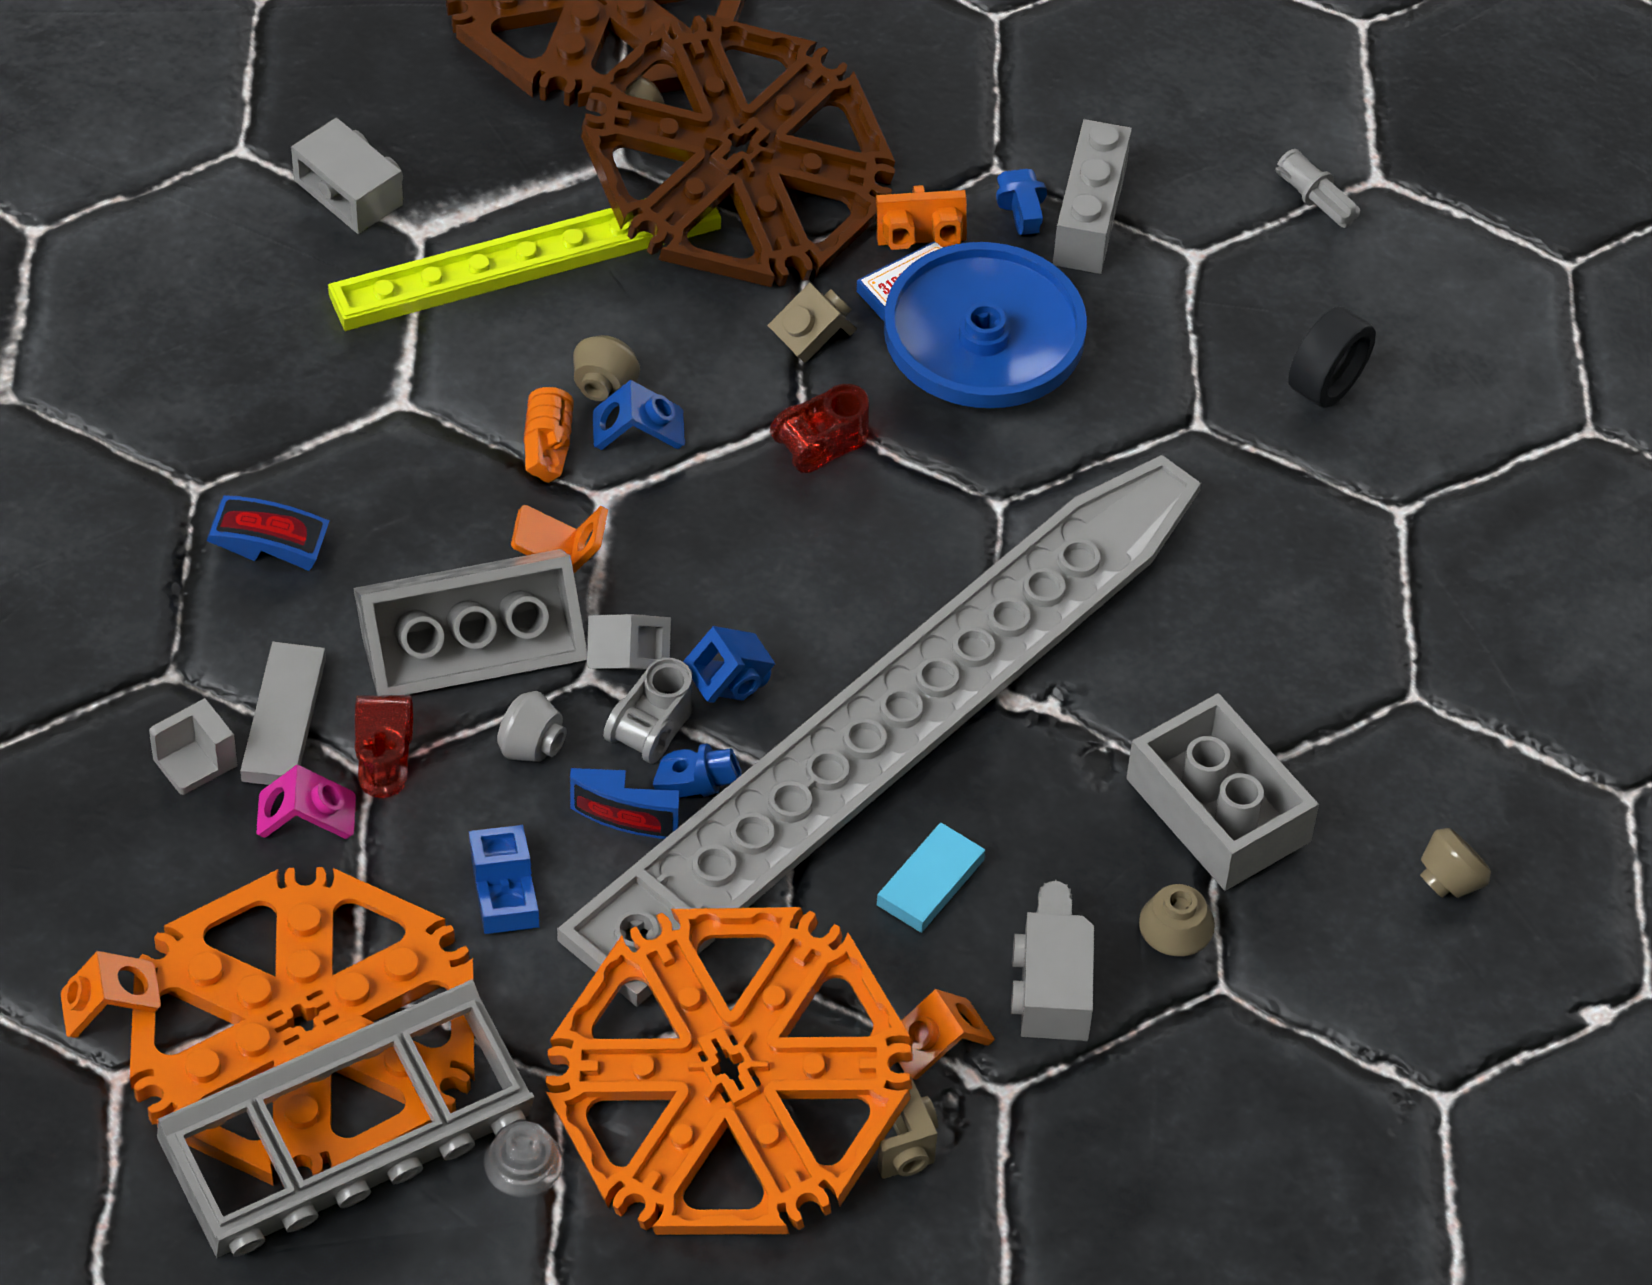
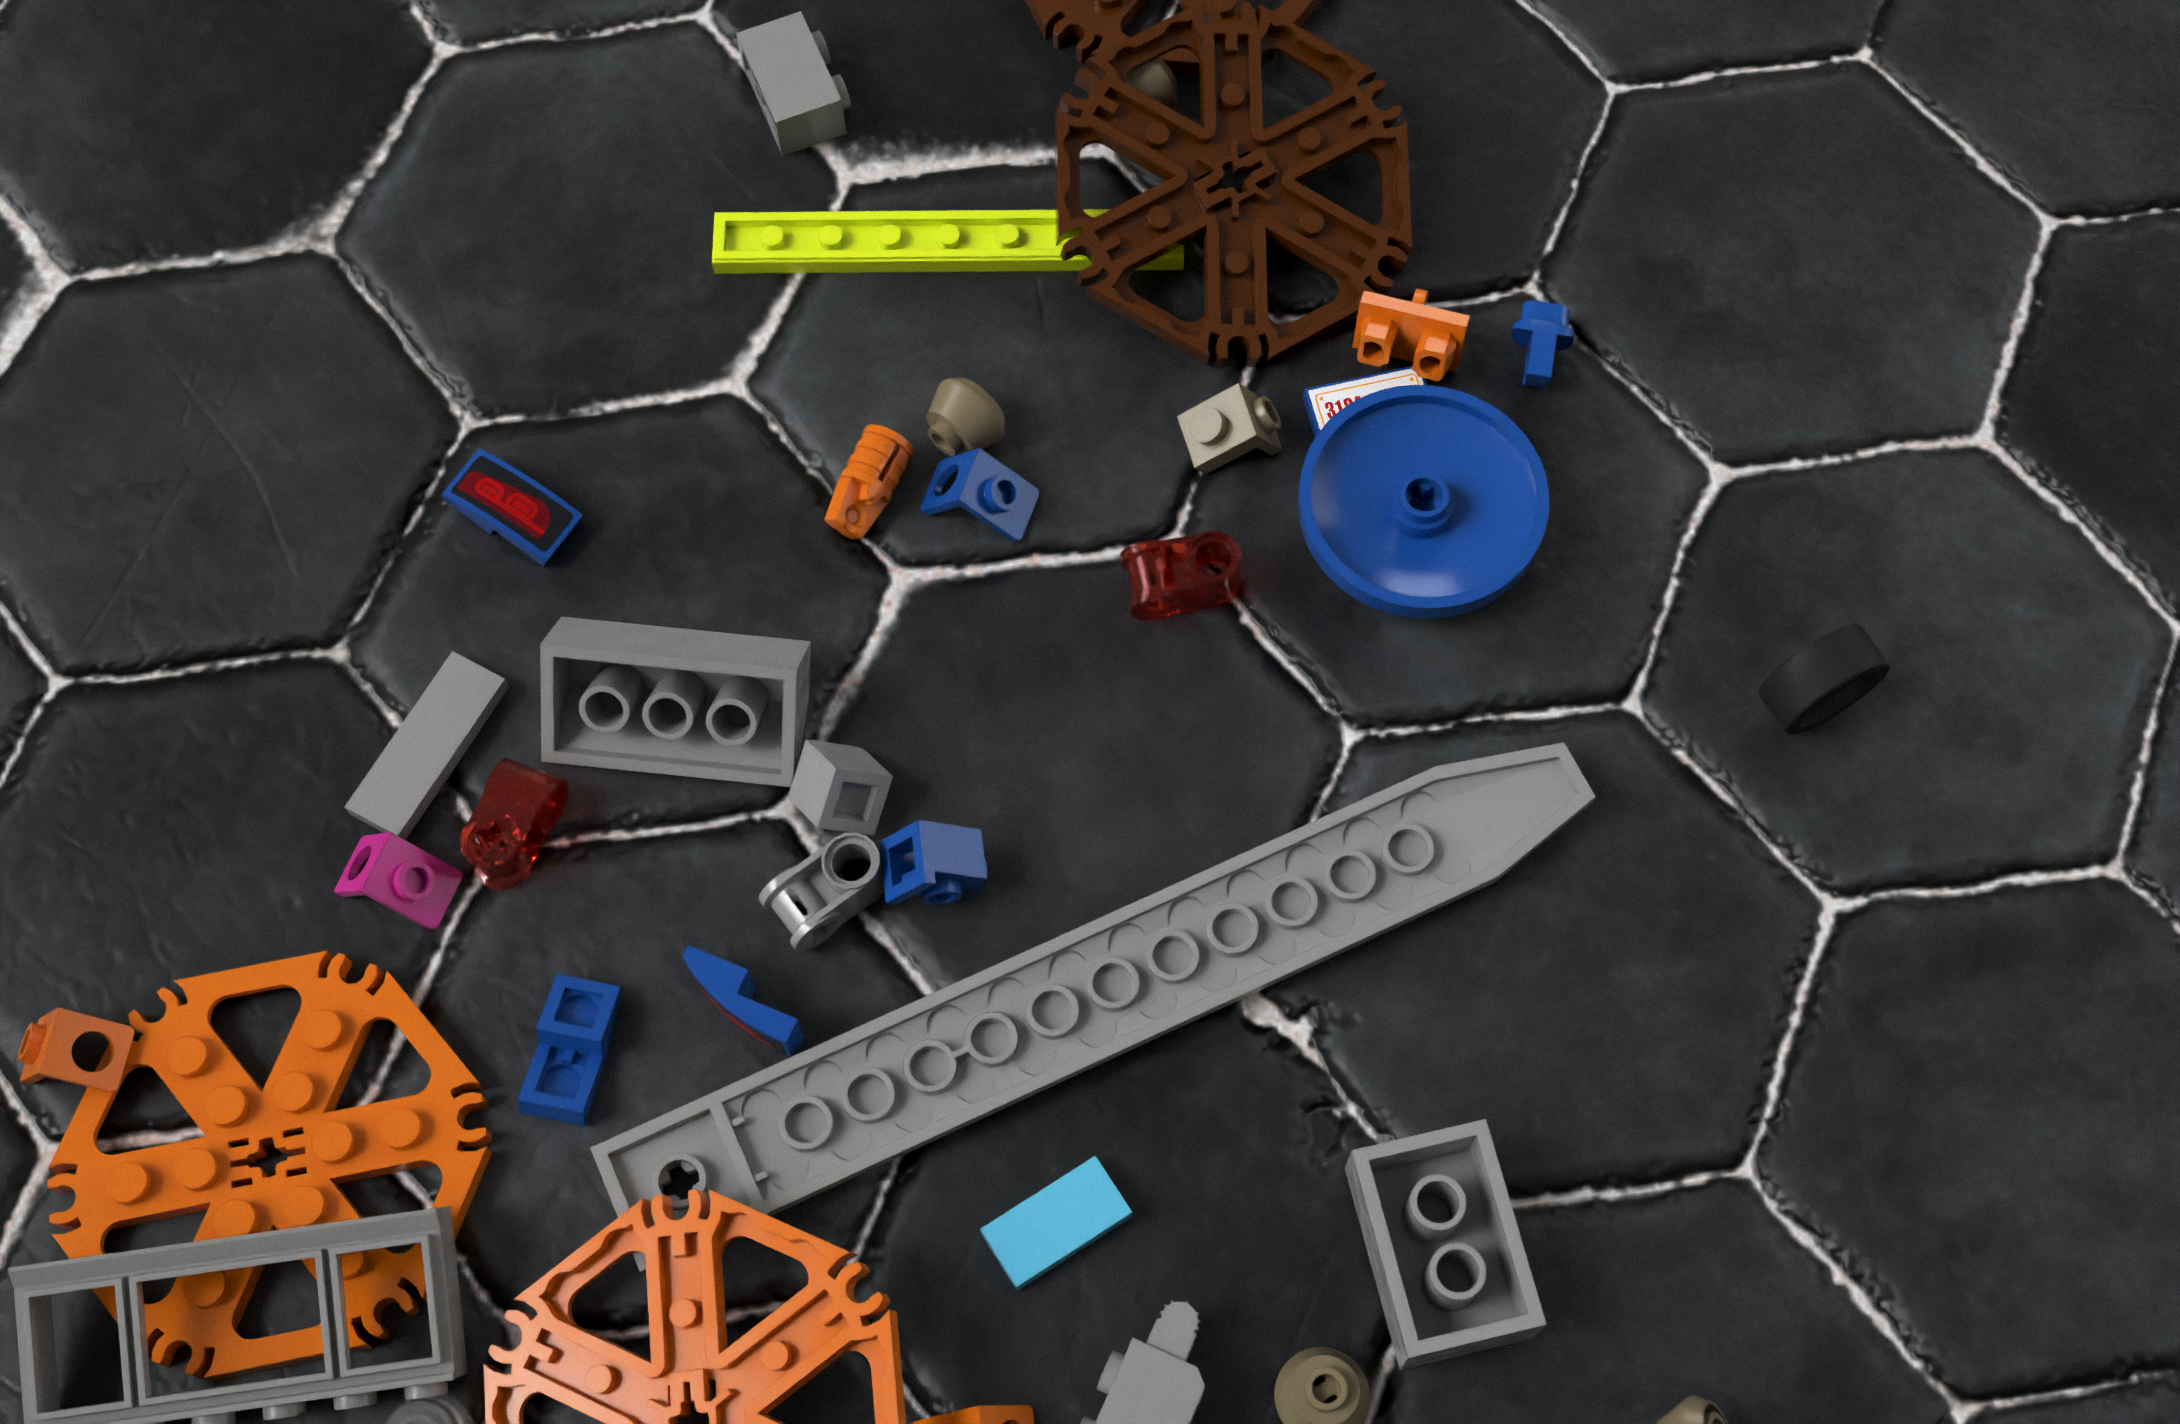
camera: 25 degrees right, 15 degrees up
light grey panel [149,698,237,795] -> none
light grey cone [497,691,567,762] -> none
orange bracket [511,505,608,574] -> none
blue piece [653,744,742,797] -> none
light grey brick [1053,119,1132,274] -> none
light grey axle [1275,149,1360,228] -> none

